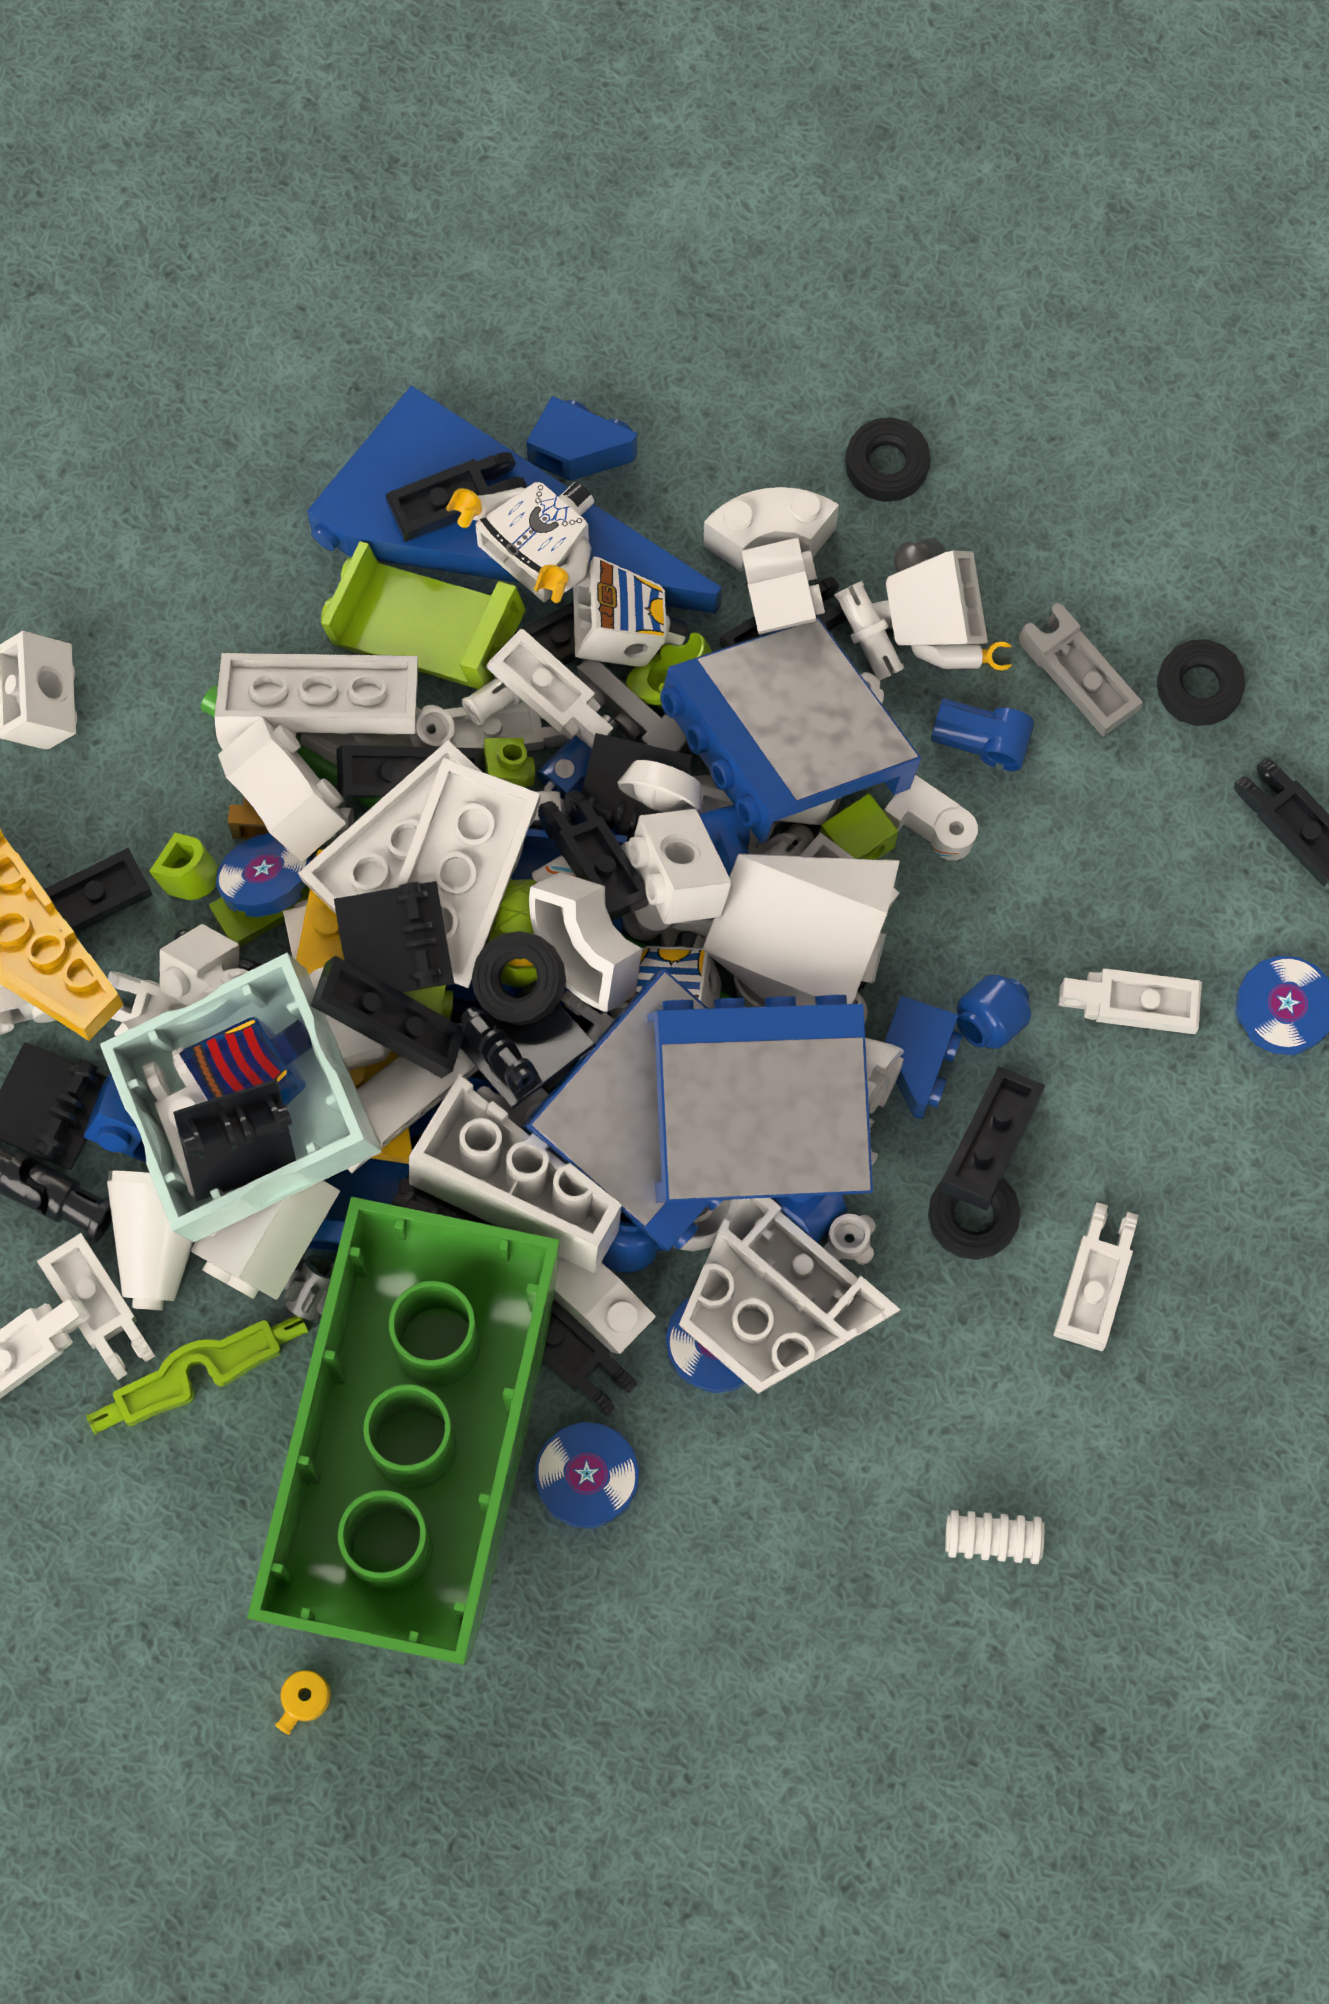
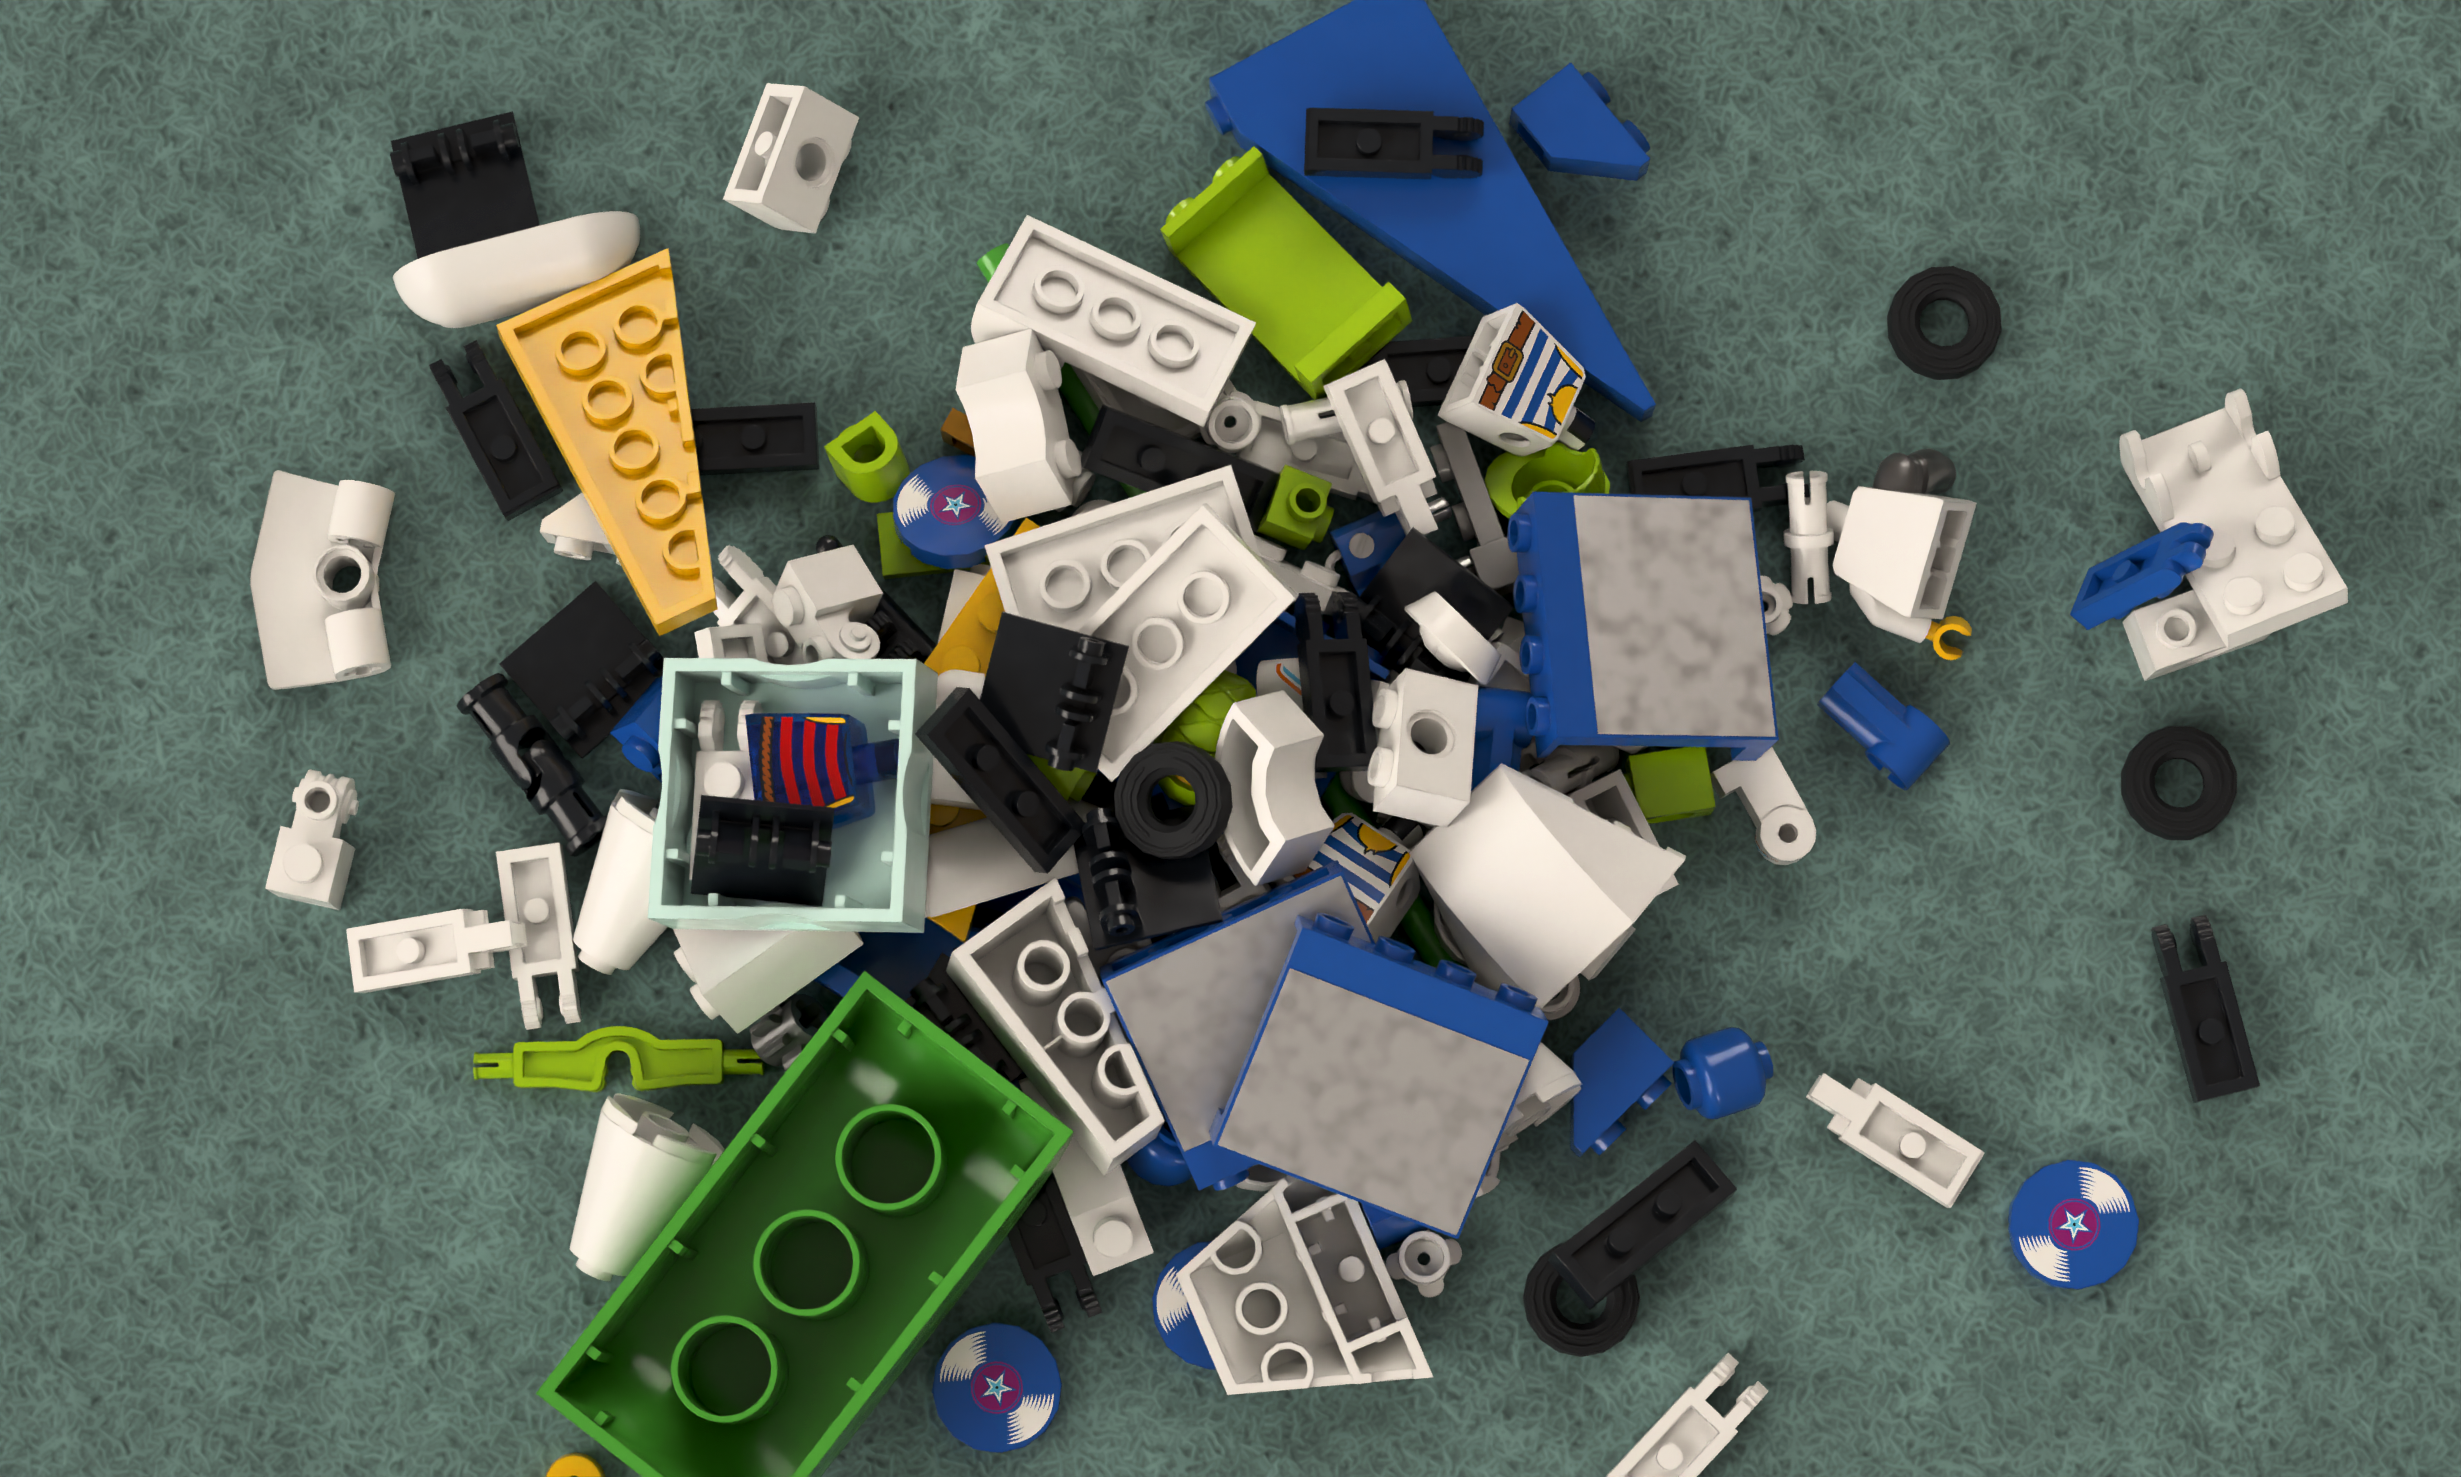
camera: 30 degrees right, 10 degrees up
white torso [446,482,594,603] -> none
white brick [703,487,839,572] -> none
white brick [741,537,825,634] -> none
light grey plate [1019,603,1143,737] -> none
none -> white cone [570,1094,724,1282]
none -> blue hinge [2070,522,2214,630]
none -> white hinge [2119,389,2348,650]
none -> white brick [2122,590,2271,681]

